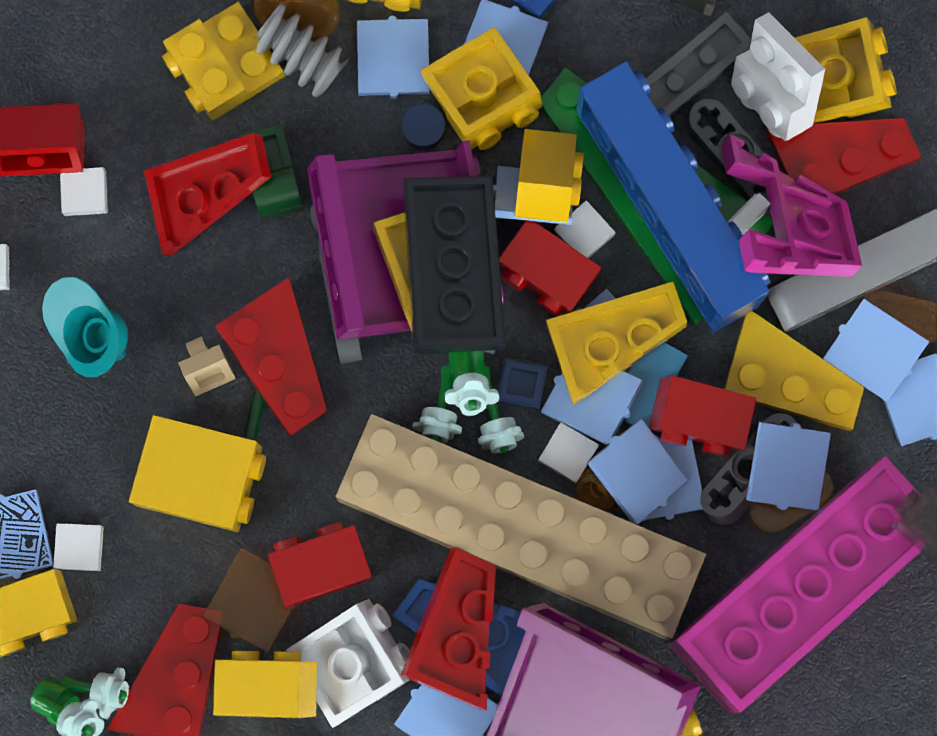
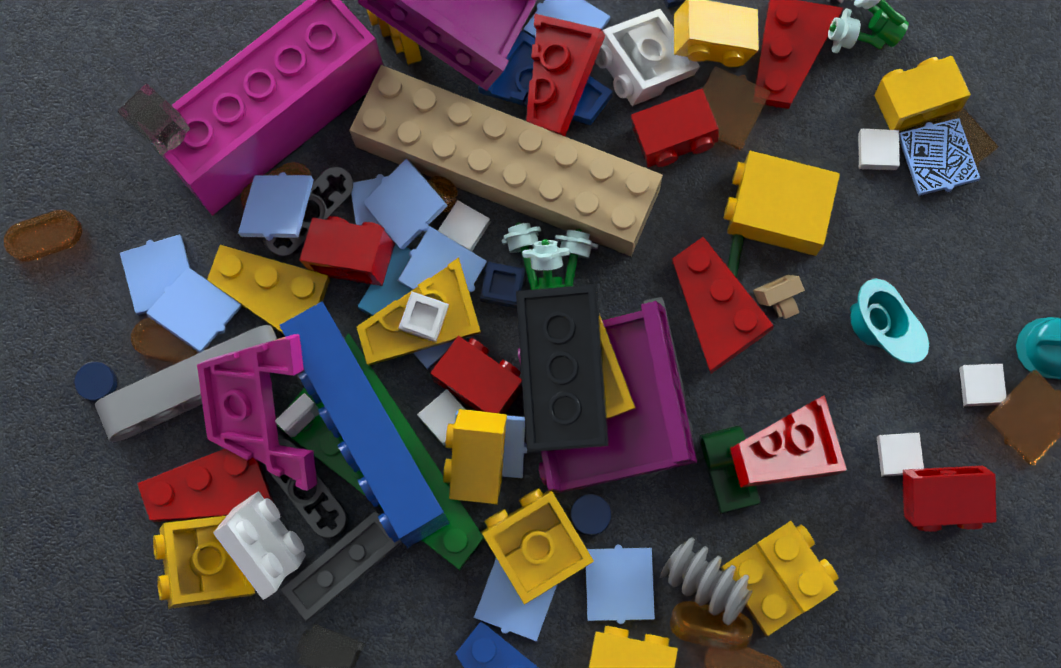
camera: 175 degrees left, 5 degrees down
none -> white tile [398,291,449,343]

